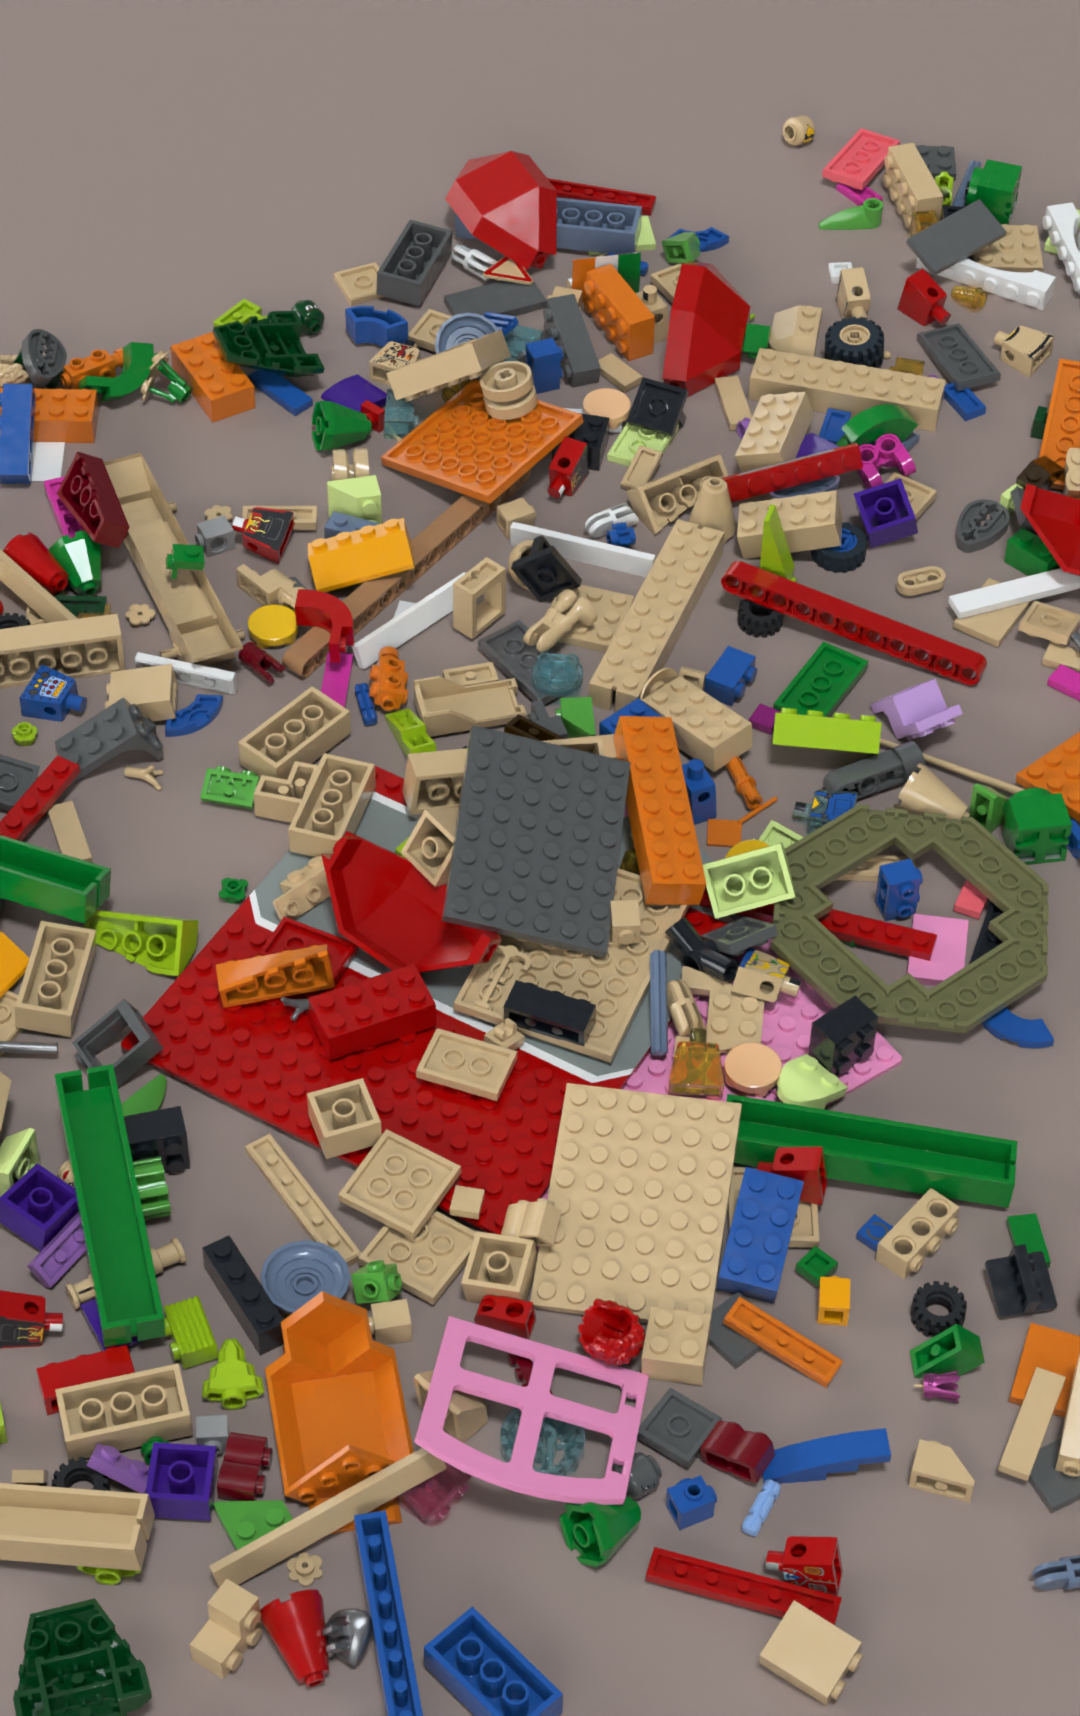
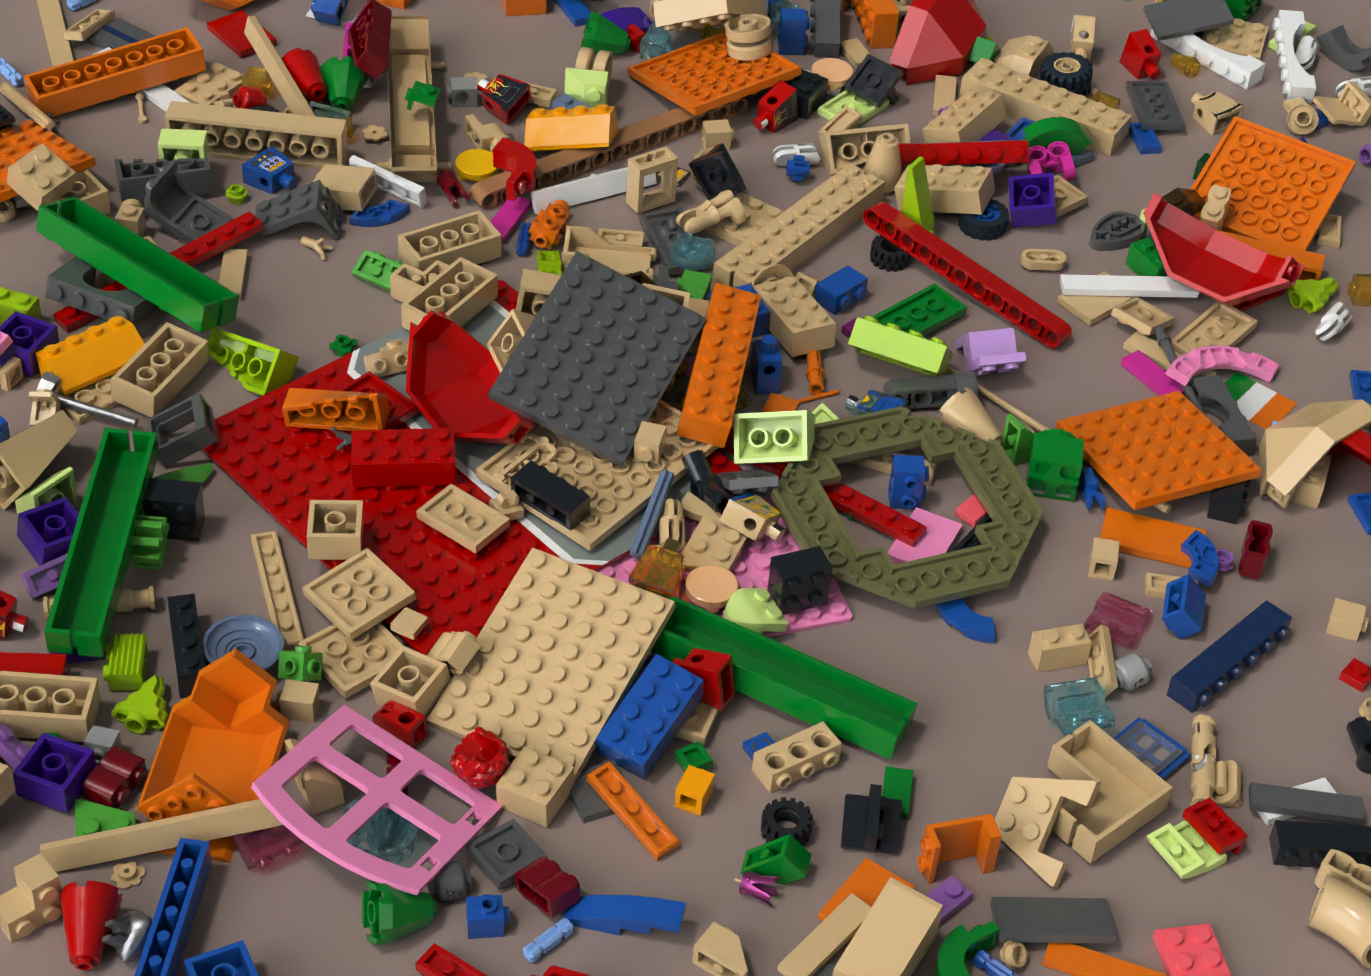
camera: 15 degrees right, 5 degrees down
white tile [510,522,656,577] -> none

